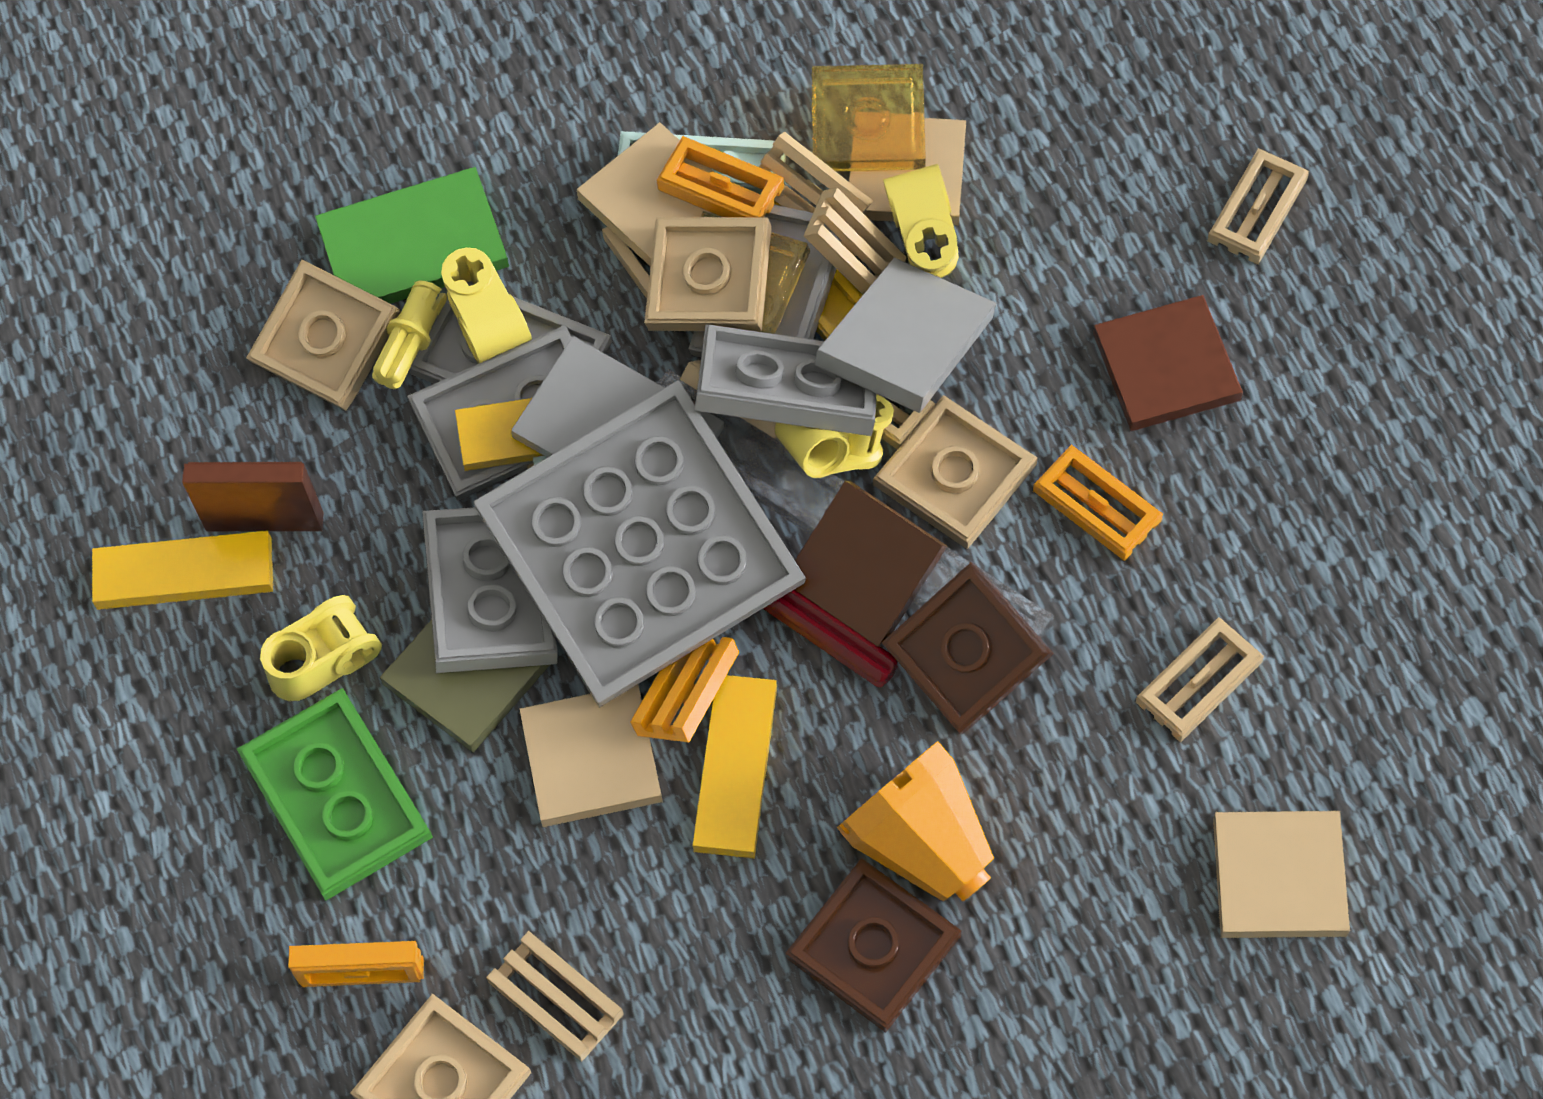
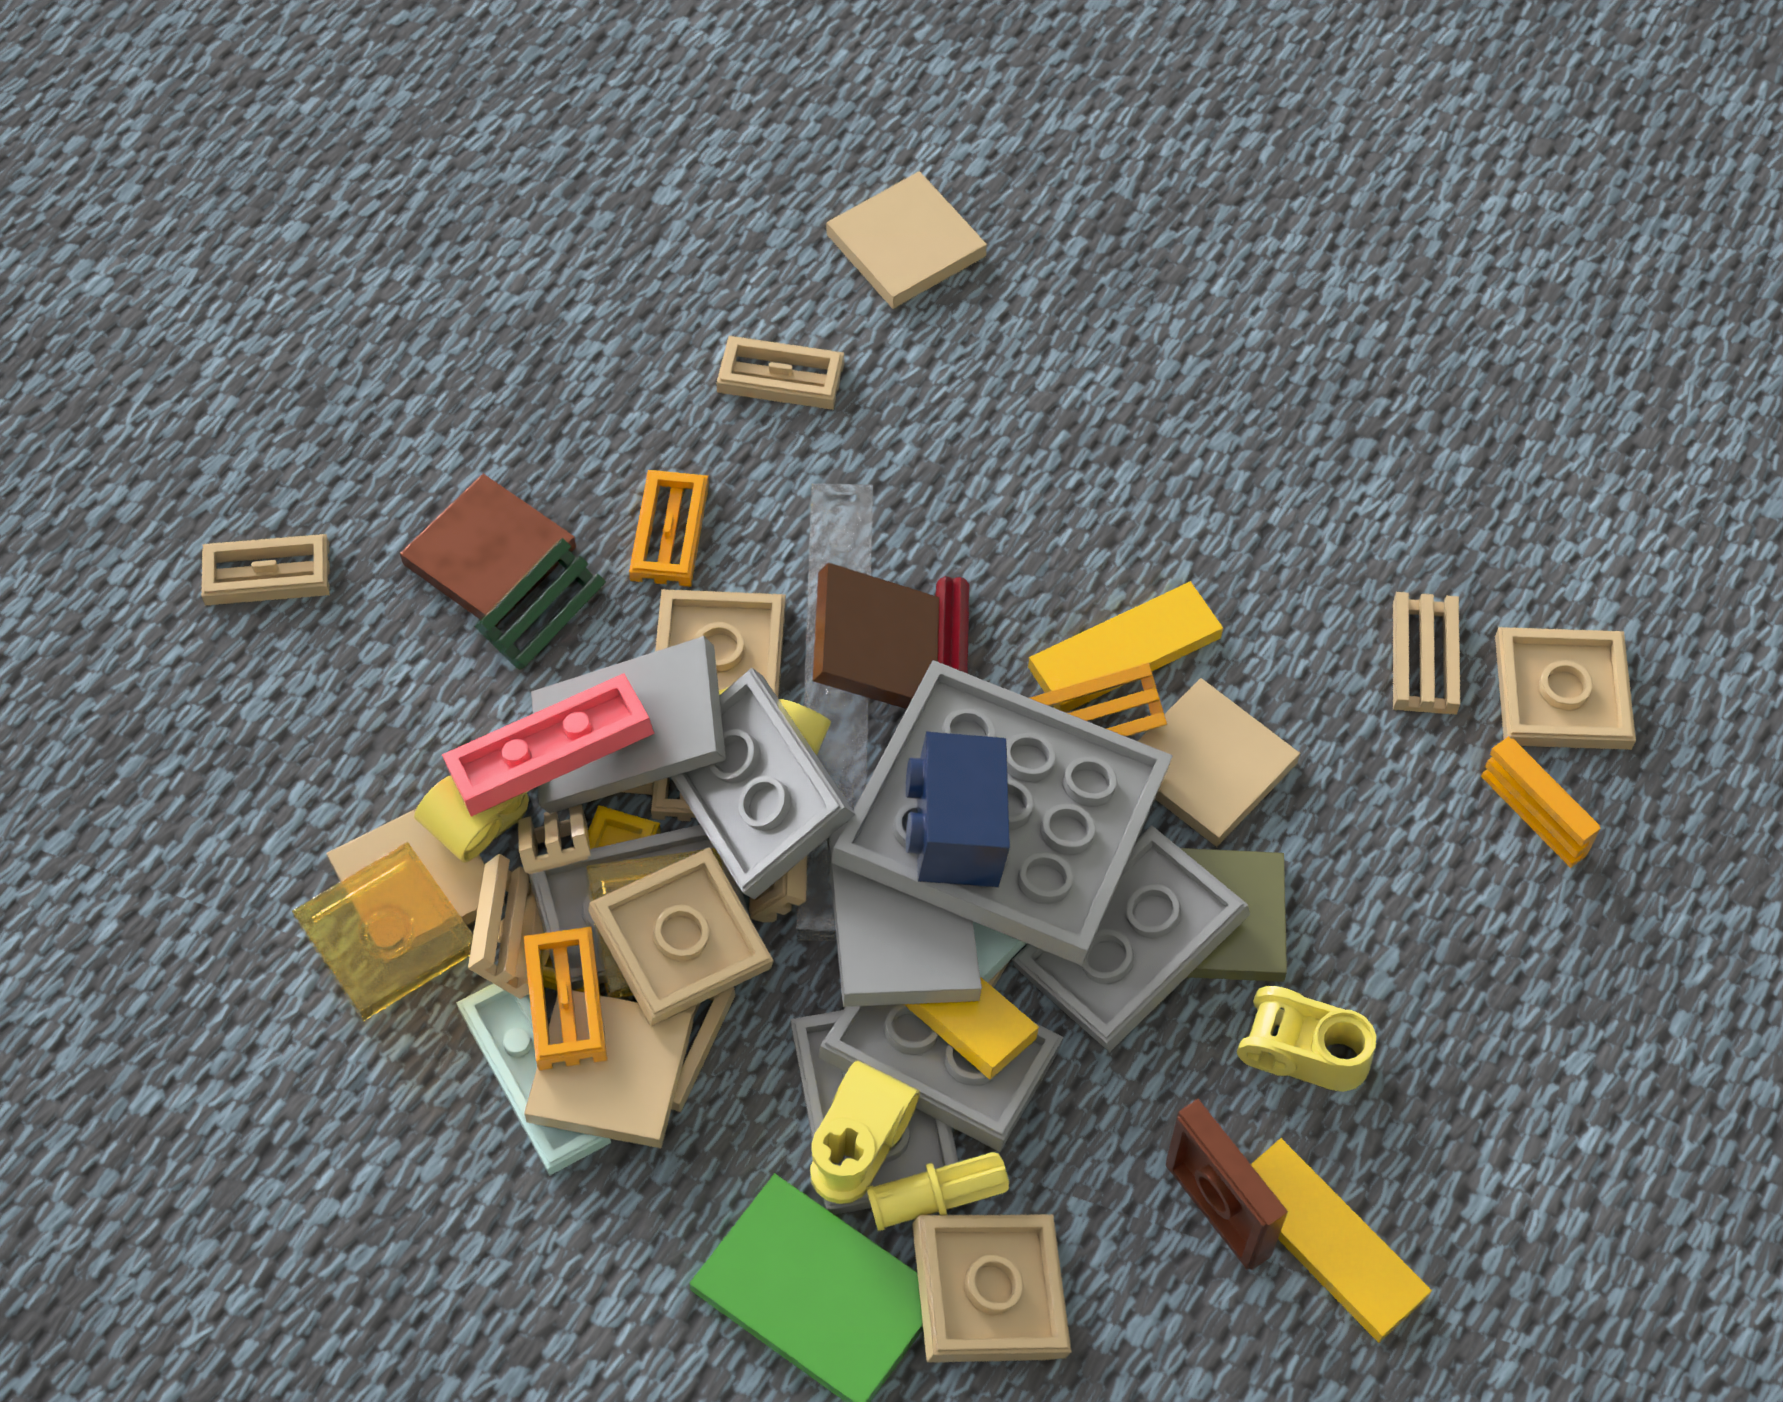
camera: 130 degrees left, 5 degrees down
bright green tile [237,688,433,901] -> none
reddish brown tile [785,858,962,1033] -> none
light orange cone [837,741,994,902] -> none
reddish brown tile [882,562,1054,734] -> none
none -> coral plate [442,673,654,817]
none -> dark green tile [474,538,606,670]
none -> dark blue brick [906,732,1010,887]

